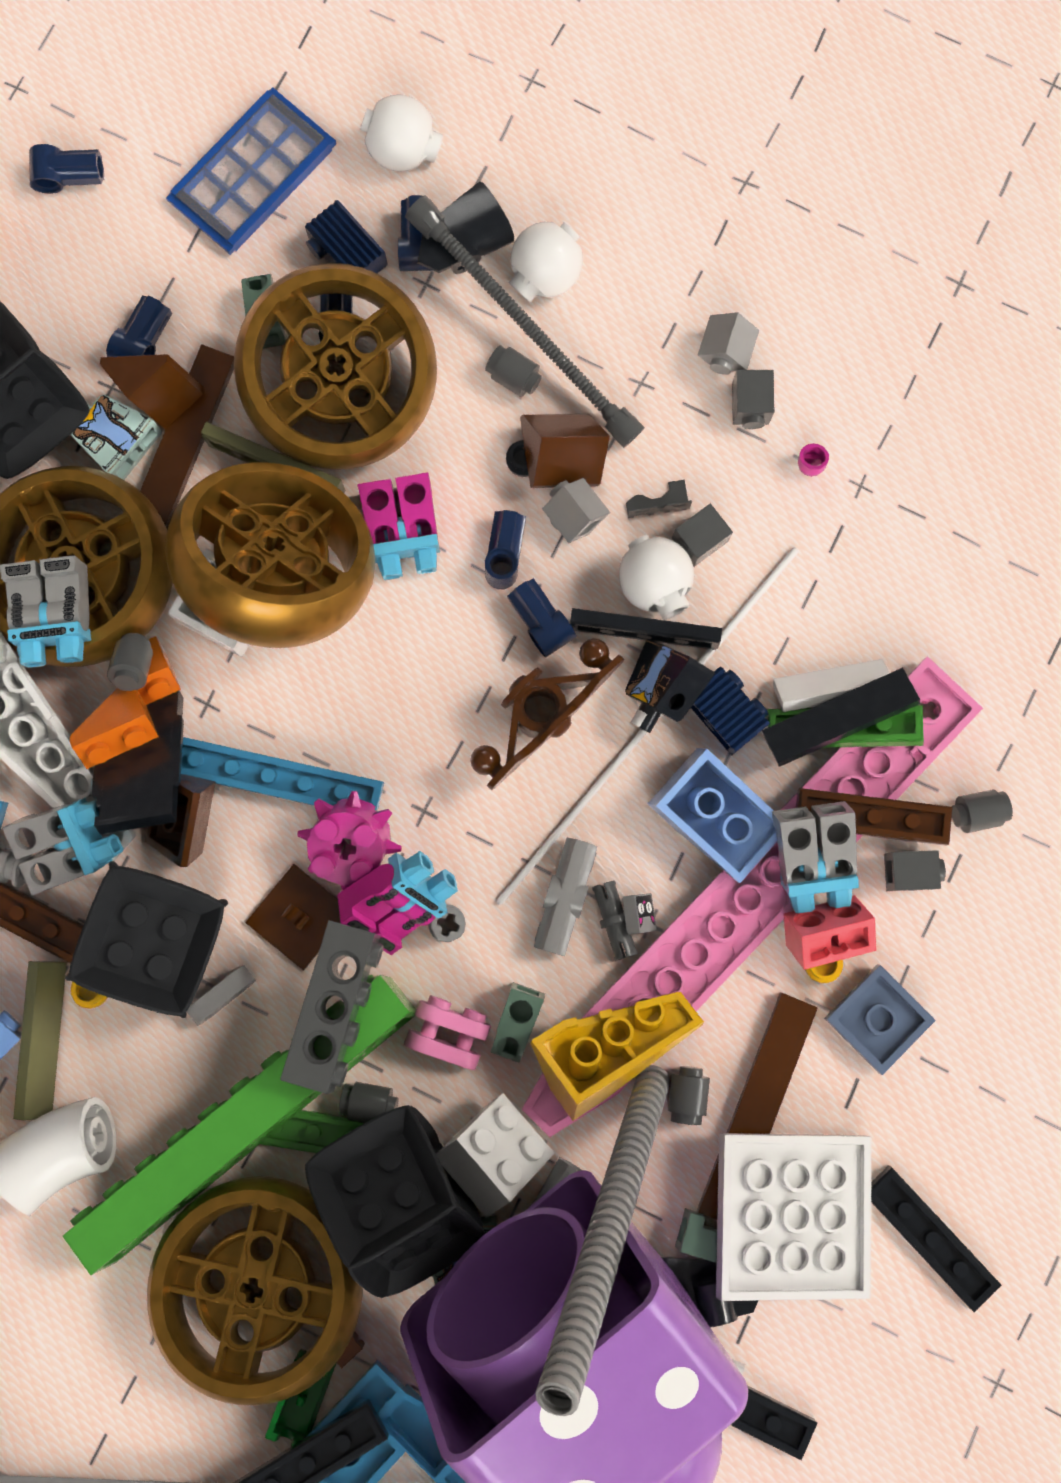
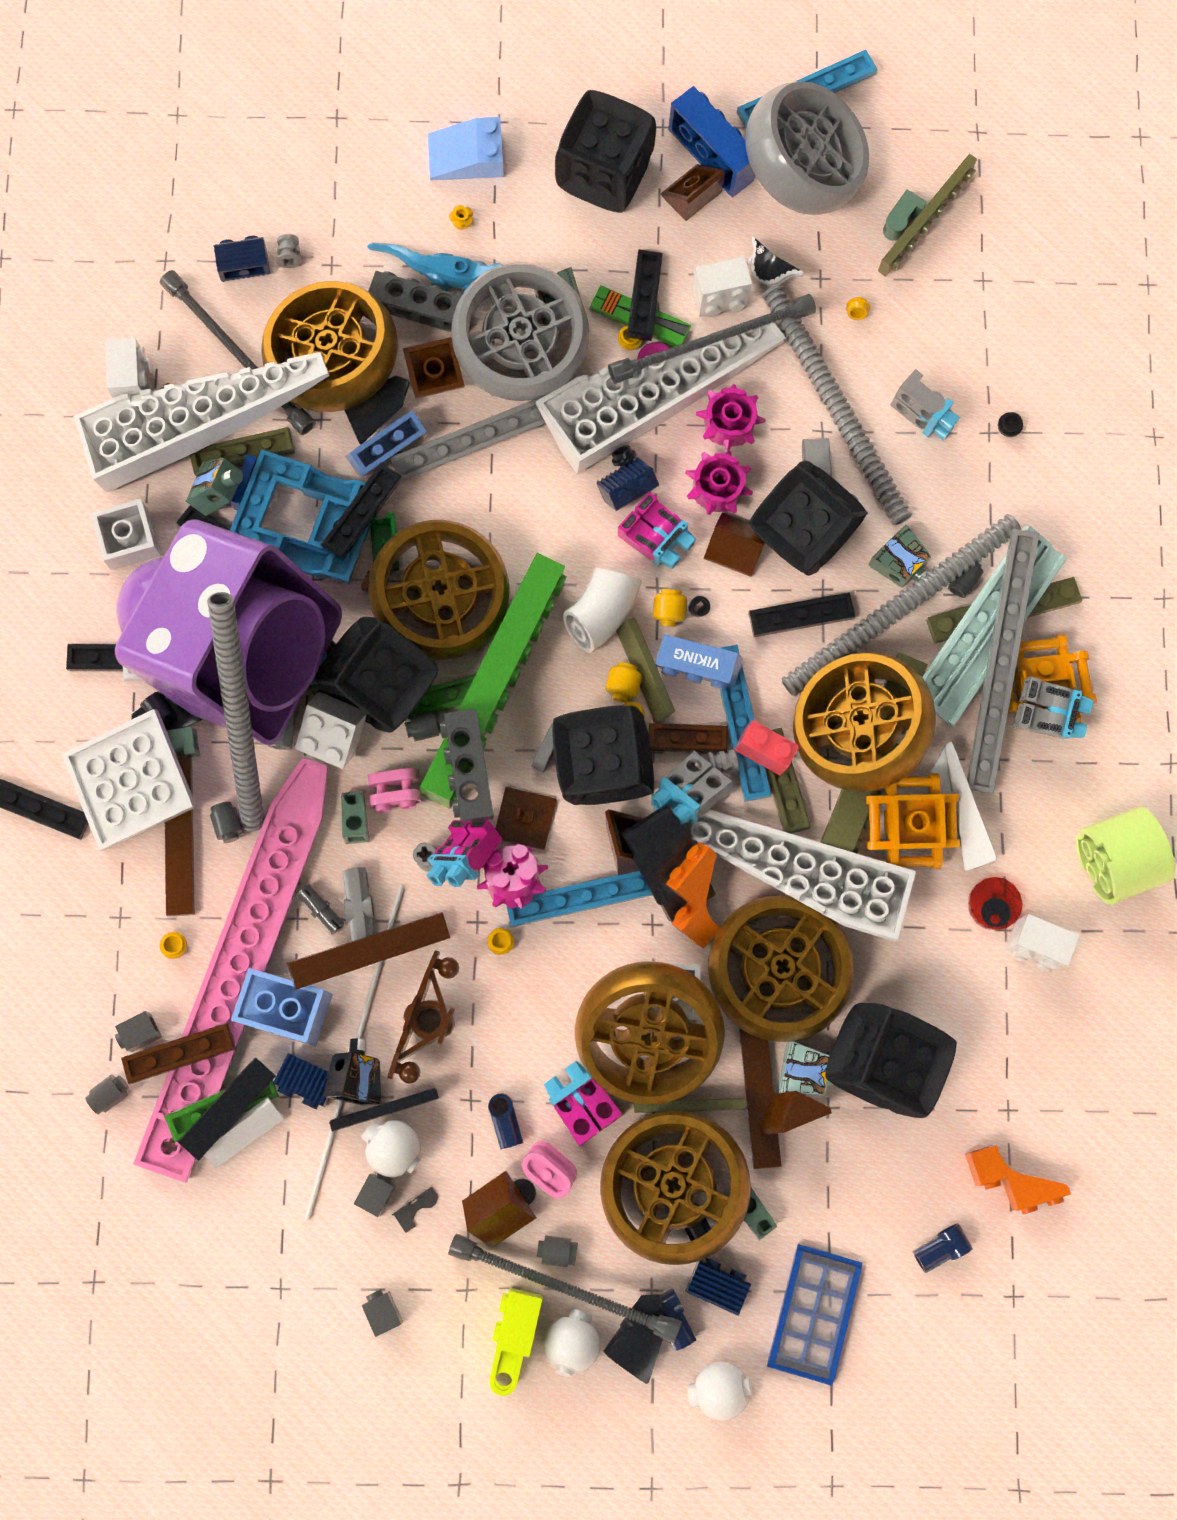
camera: 150 degrees right, 5 degrees down
hips [0,555,91,668] -> none
dark blue piece [106,295,172,357] -> none
dark grey brick [107,633,153,691] -> none
dark blue piece [507,578,577,658] -> none
yellow wedge [531,992,704,1121] -> none
light grey brick [542,478,611,543] -> none
light grey tile [622,893,657,935] -> none
light grey brick [698,312,759,375] -> none
light grey hips [772,801,859,913] -> none
coral brick [784,895,876,970] -> none
dark pink hinge [798,443,829,477] -> none
sand blue plate [824,964,936,1075] -> none
none -> reddish brown tile [287,912,450,990]
none -> yellow plate [487,928,514,955]
none -> neon yellow brick [489,1287,543,1396]
none -> bright pink brick [522,1141,577,1198]
none -> yellow head [605,662,642,703]

